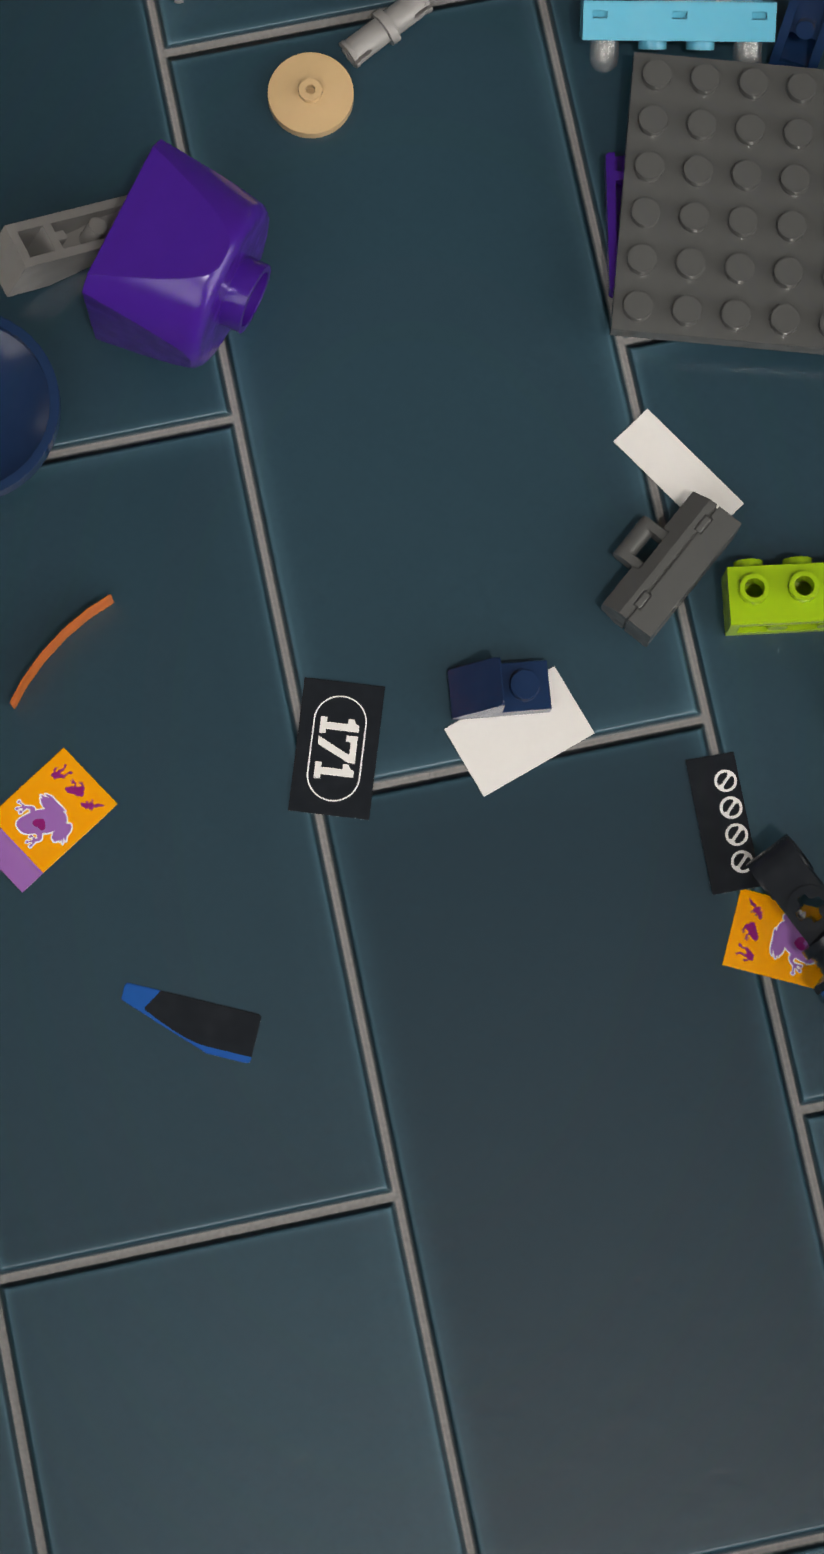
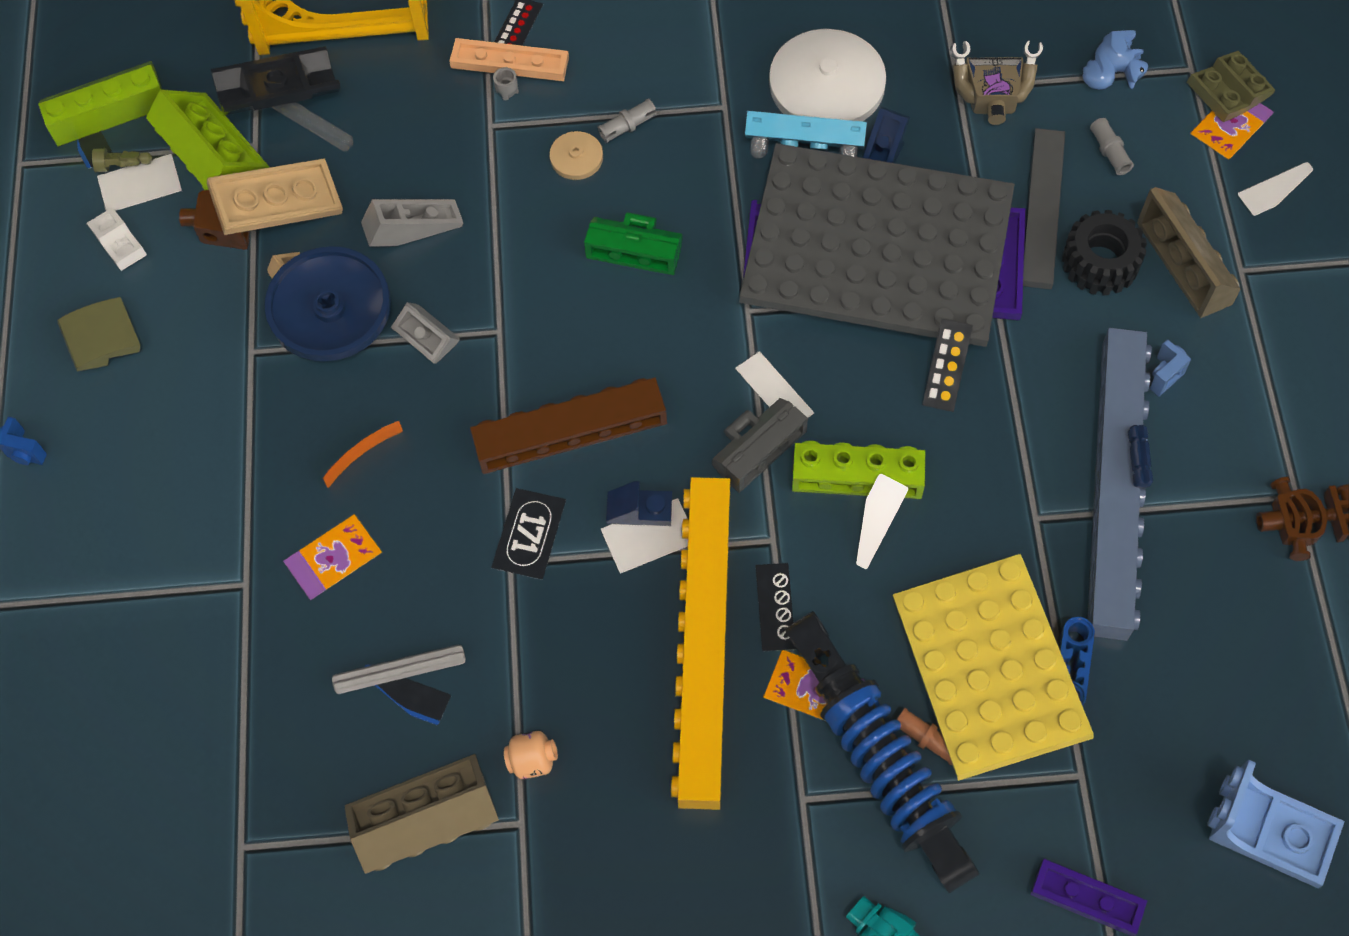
camera: 15 degrees right, 15 degrees down
dark purple piece [82,139,271,368] -> none
none -> light grey axle [332,644,466,694]
none -> dark tan slope [344,754,499,874]
none -> light grey slope [391,302,460,364]
none -> reddish brown brick [470,377,667,474]
none -> light nougat head [504,731,558,779]
none -> green piece [584,212,683,275]
none -> yellow brick [671,477,730,810]

